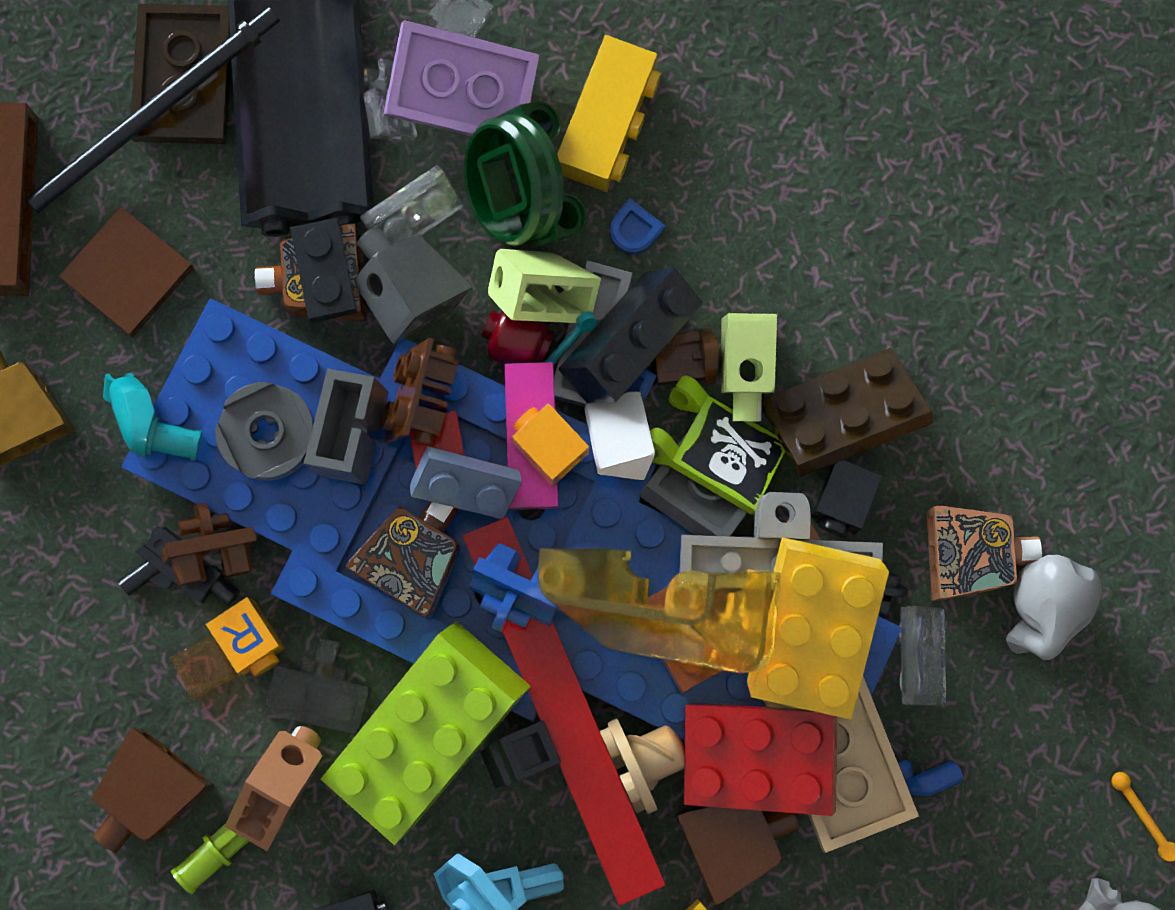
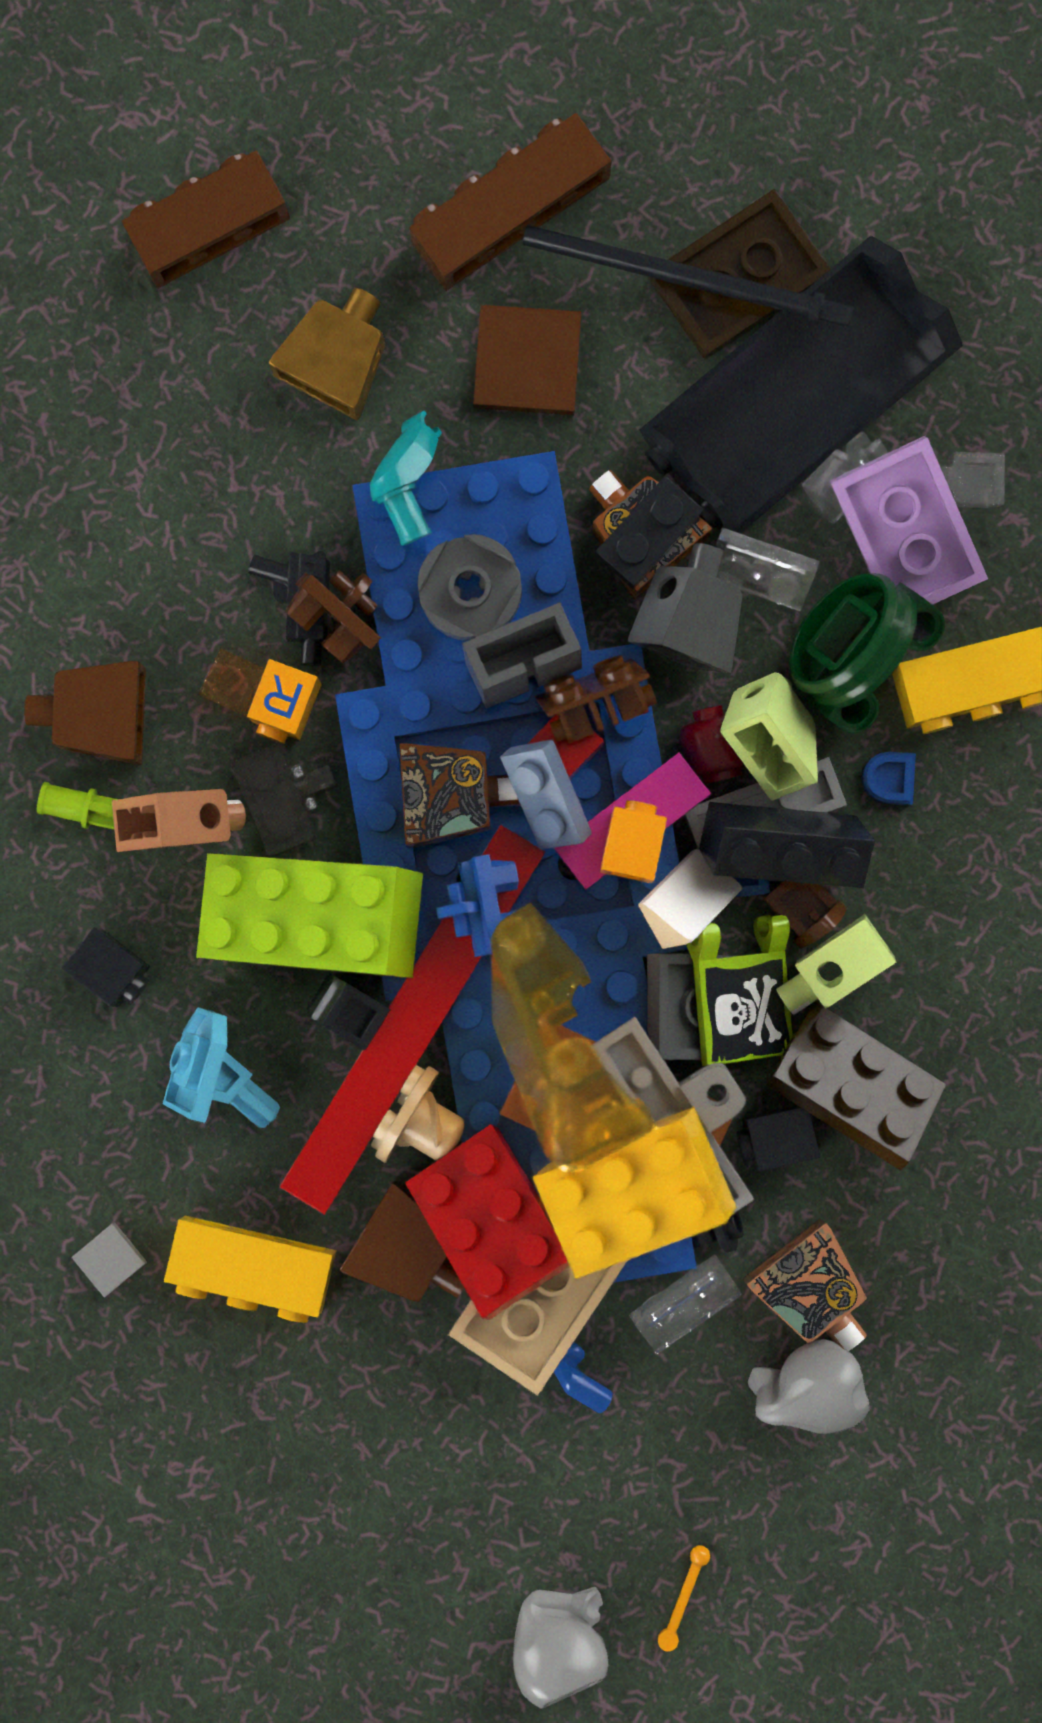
camera: 60 degrees right, 5 degrees up
teal hinge [543,311,597,366] -> none

